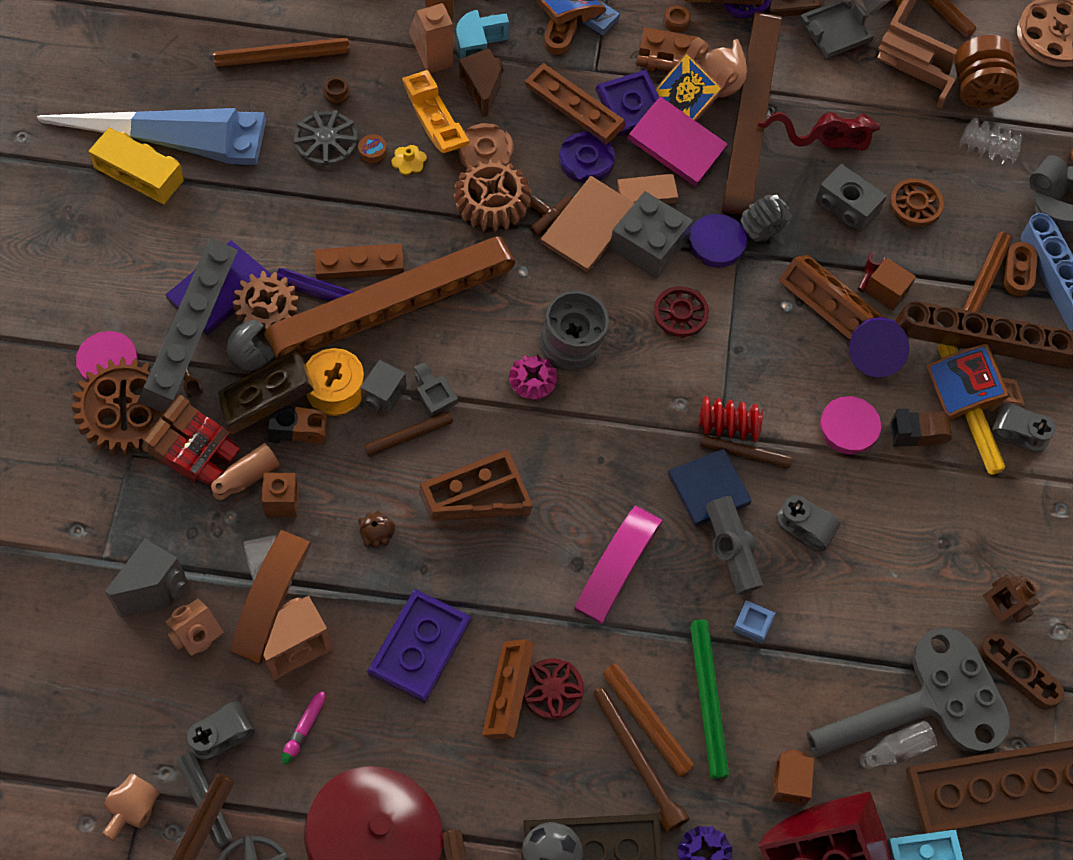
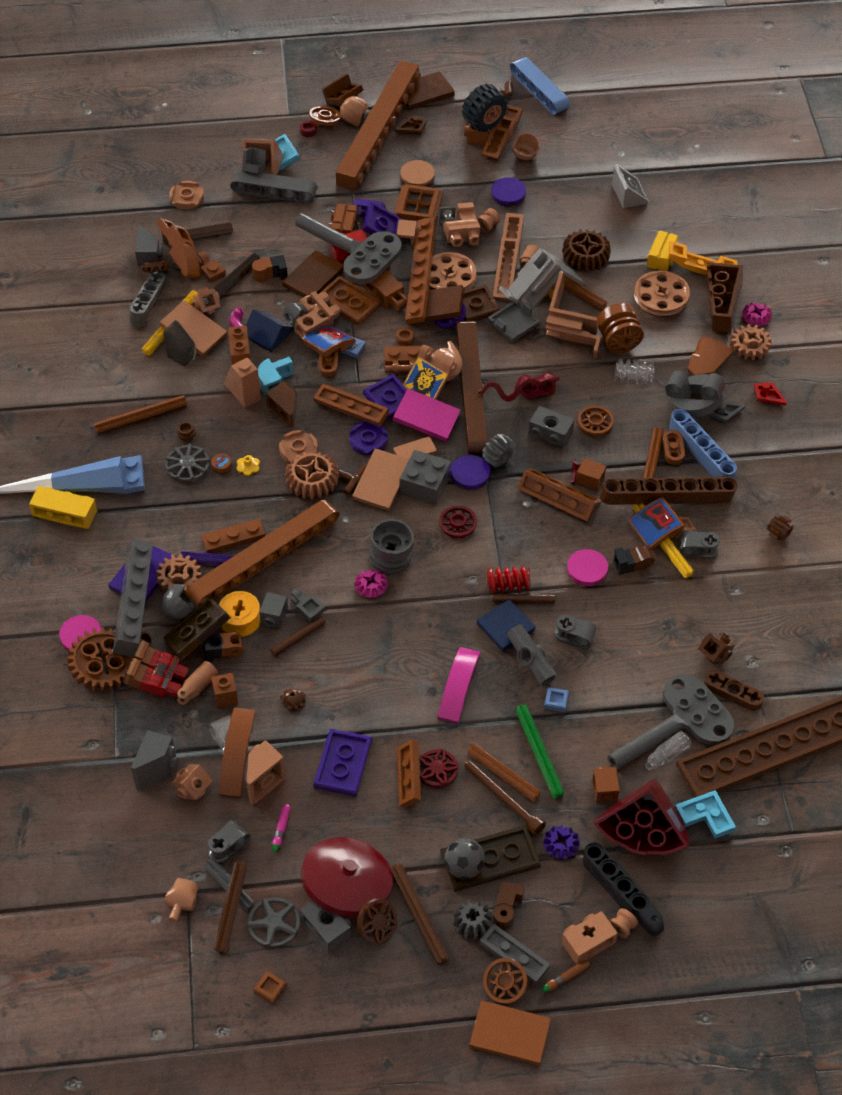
camera: 10 degrees left, 10 degrees down
light orange slope [402,70,470,153] -> none
dark orange wedge [419,449,533,521] -> none
dark purple tile [849,317,910,378] -> none

